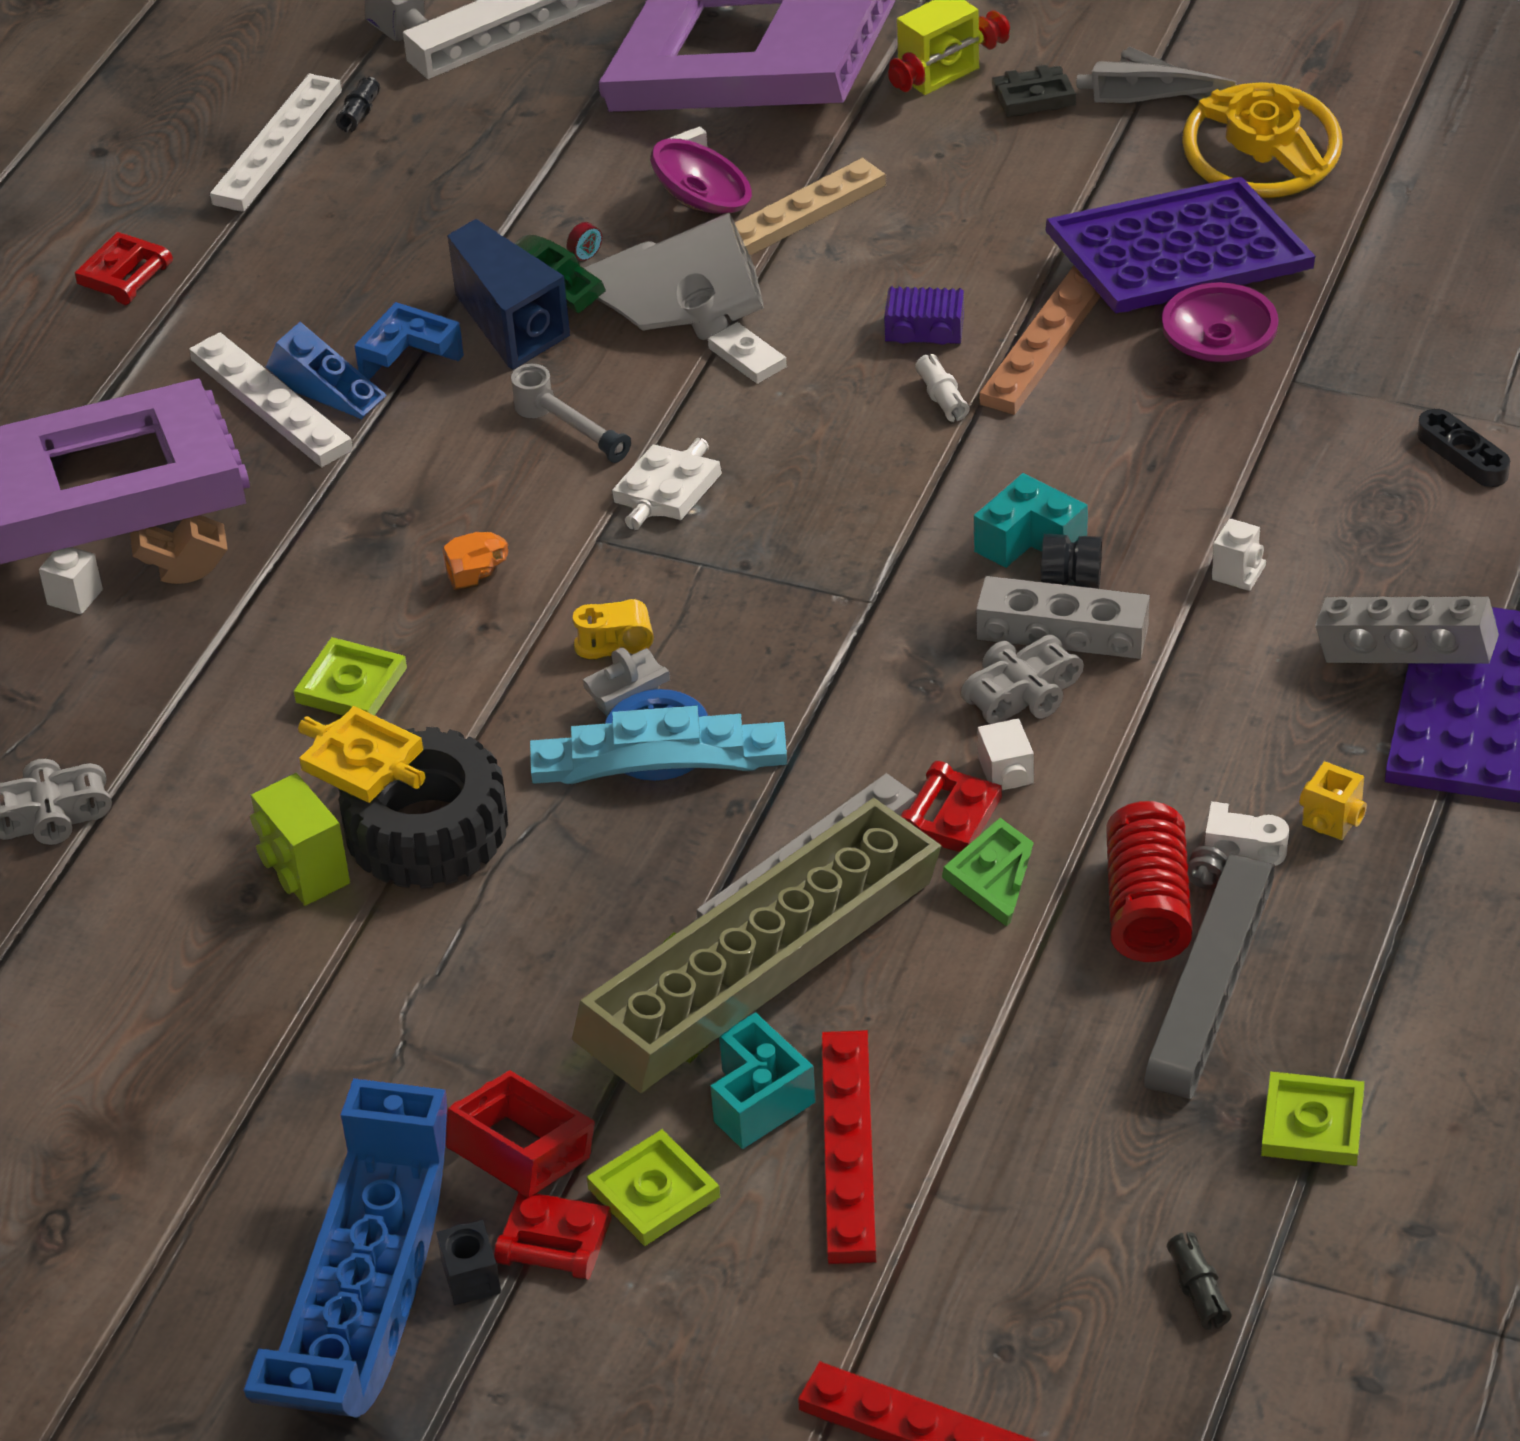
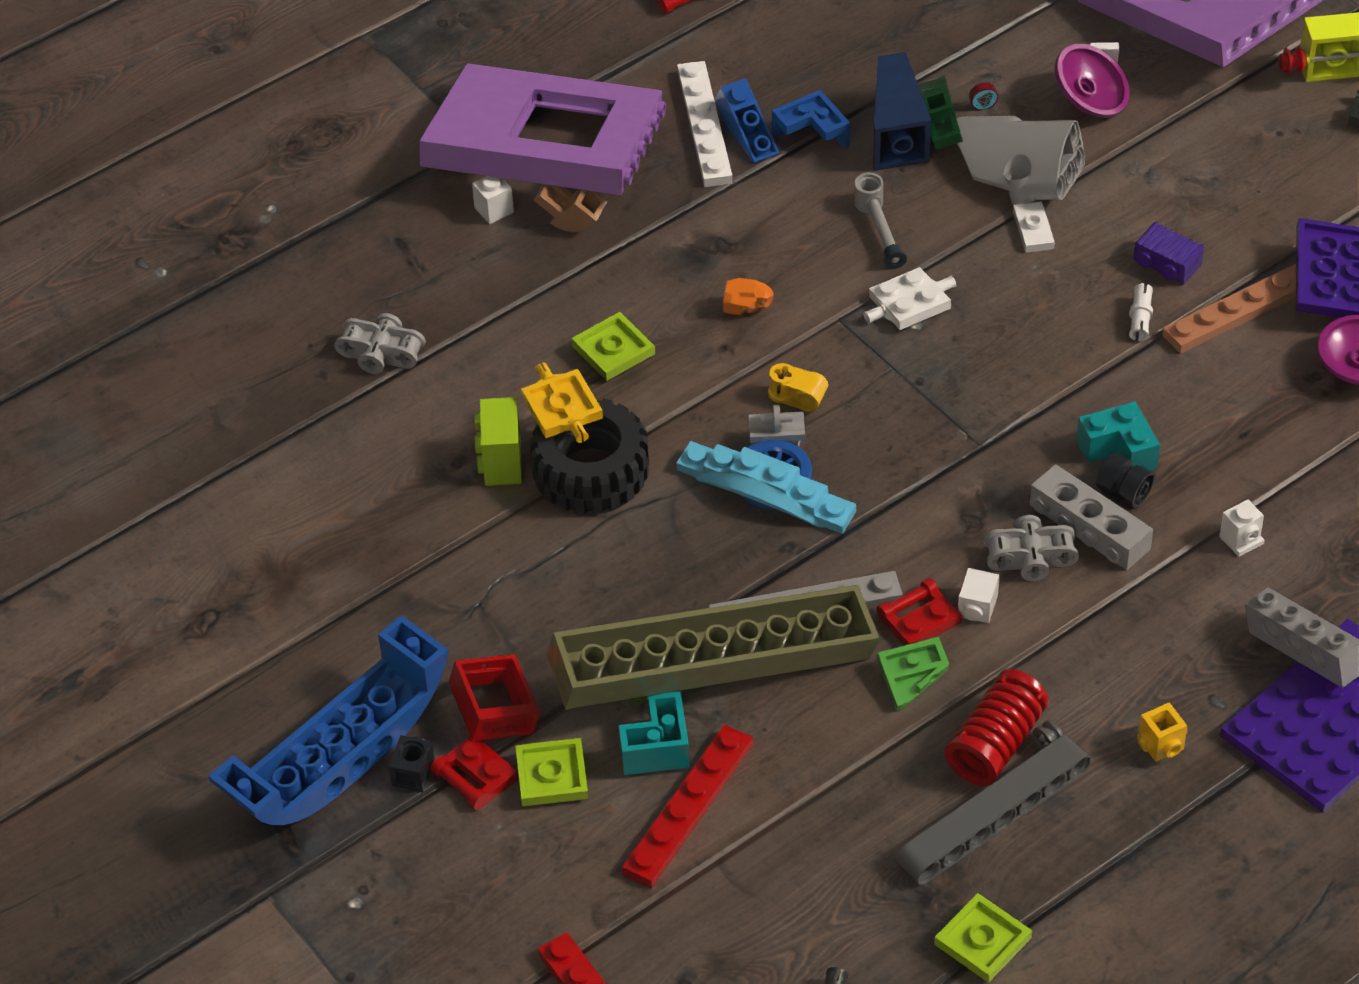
camera: 30 degrees right, 5 degrees up
tan plate [735,158,886,256] -> none
white leg [1205,801,1289,866] -> none

